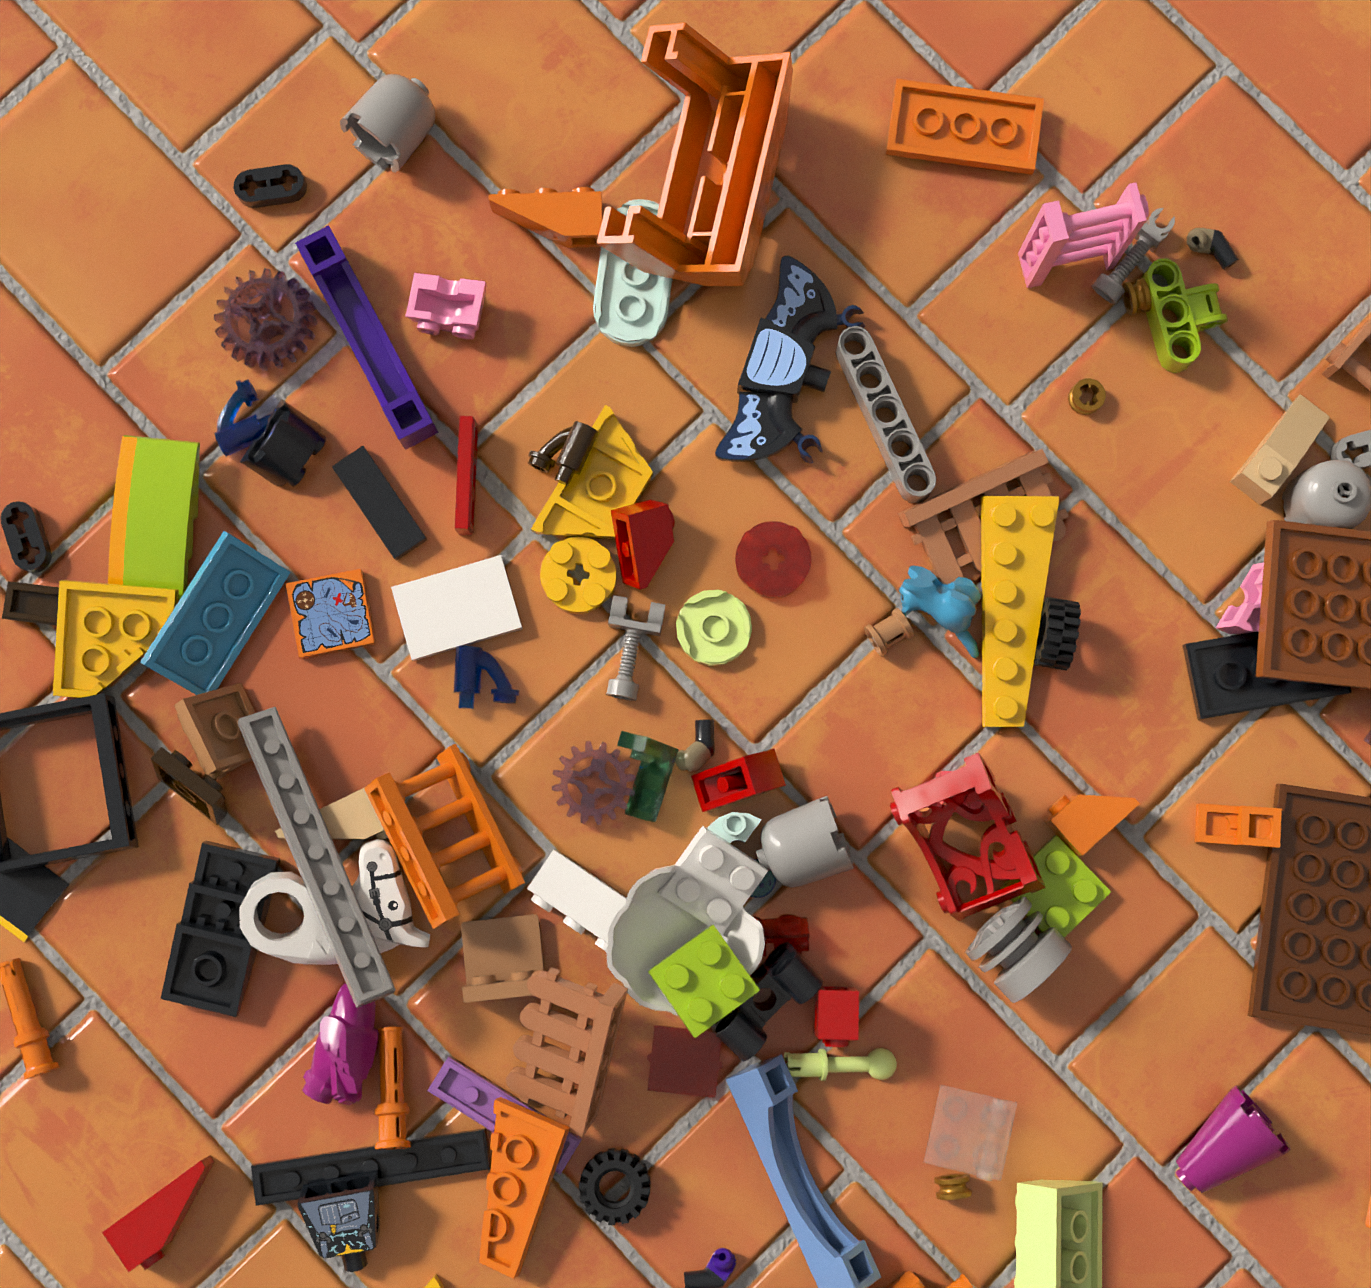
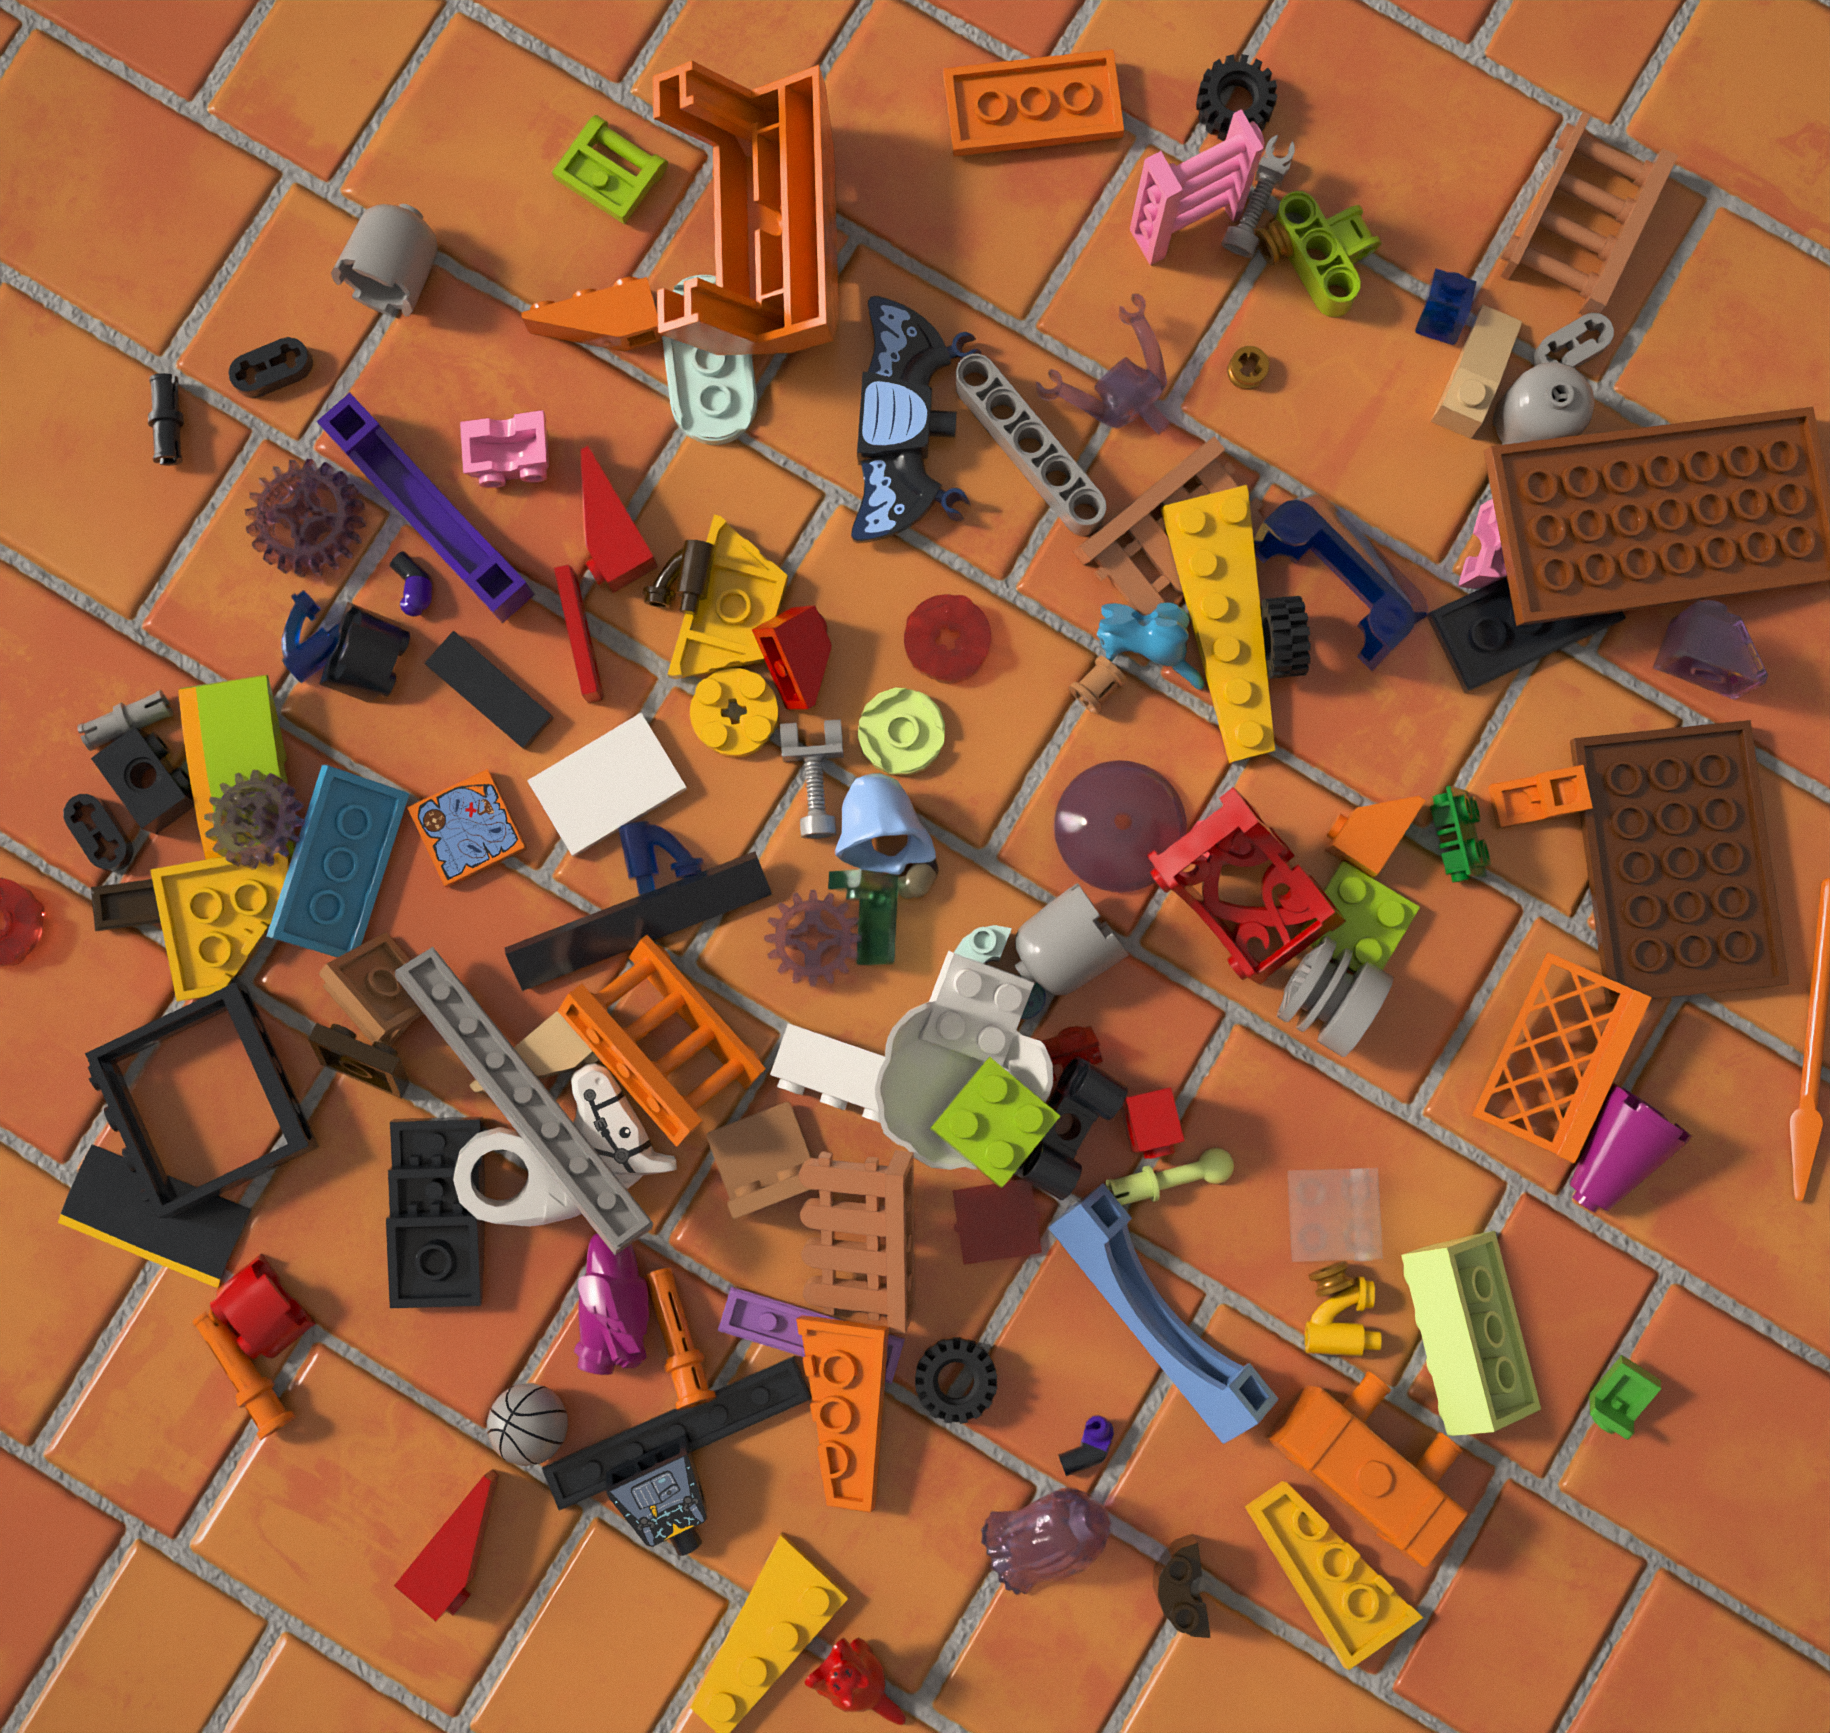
camera: 15 degrees left, 0 degrees up
red slope [691,749,786,812] -> none
arm [1186,228,1240,270] -> none
none -> light grey pin [77,690,173,751]
none -> black brick [91,726,195,834]
none -> black pin [148,373,184,466]
none -> gear [204,770,305,870]
none -> red cylinder [209,1254,316,1359]
none -> dark purple arm [389,551,433,617]
none -> light grey piece [487,1383,568,1466]
none -> black tile [505,851,772,991]
none -> lime plate [552,115,668,225]
none -> red slope [580,446,658,593]
none -> light blue piece [835,773,936,876]
none -> piece [1036,294,1171,435]
none -> dish [1054,760,1187,893]
none -> black tyre [1196,54,1277,141]
none -> clear blue windscreen [1254,494,1428,671]
none -> yellow plant [1304,1277,1382,1356]
none -> clear blue bracket [1415,268,1477,345]
none -> green hinge [1430,786,1491,883]
none -> orange fence [1472,952,1652,1164]

